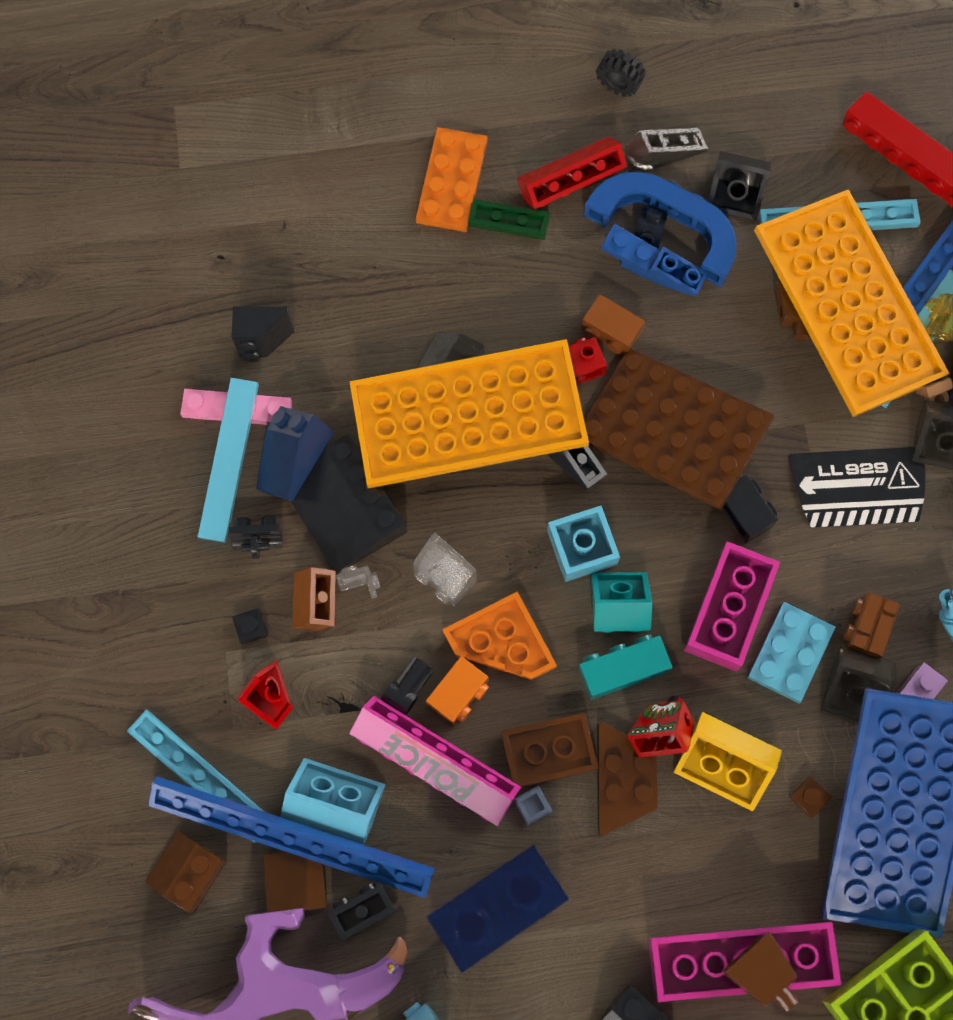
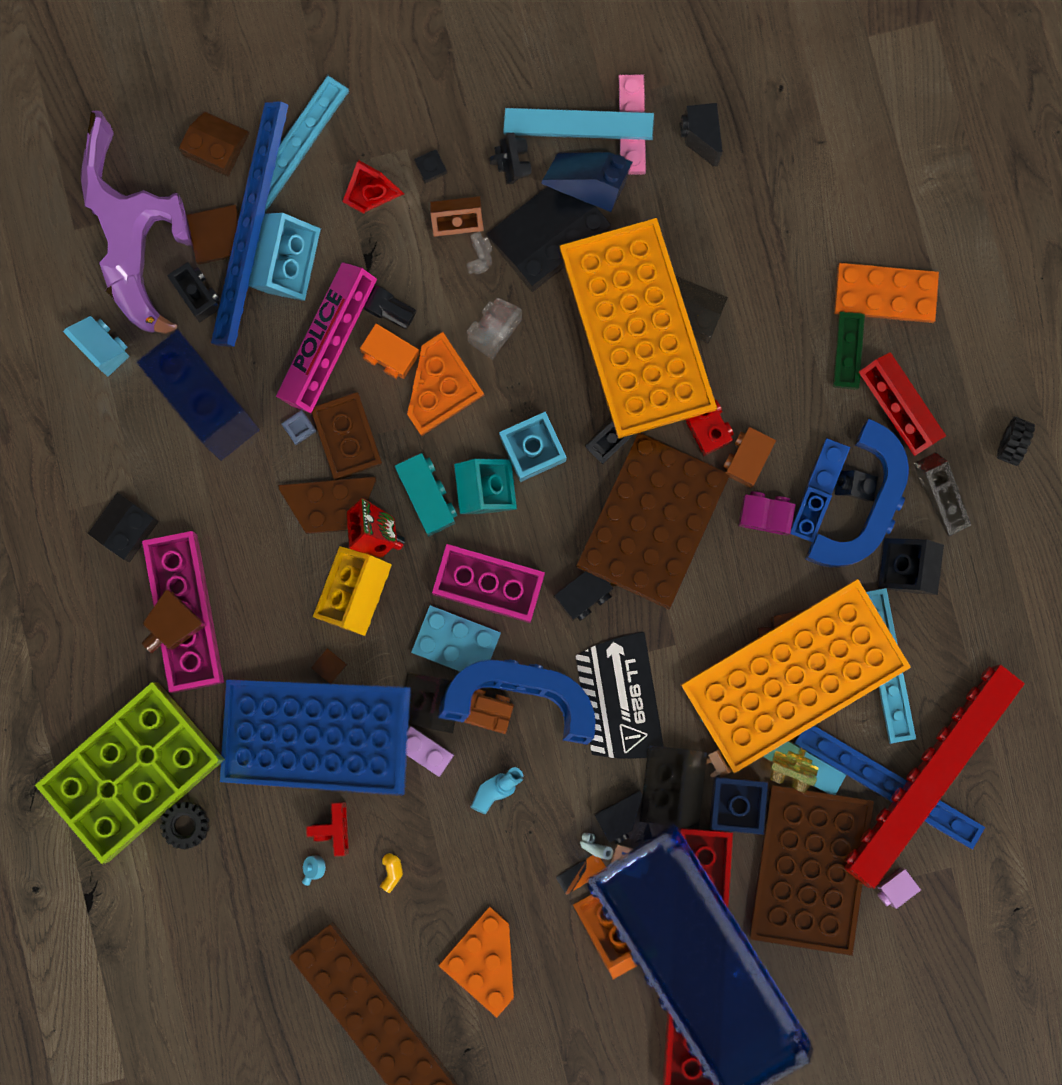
camera: 80 degrees right, 10 degrees up
none -> blue arch [438,660,595,745]
none -> magenta brick [738,491,796,536]

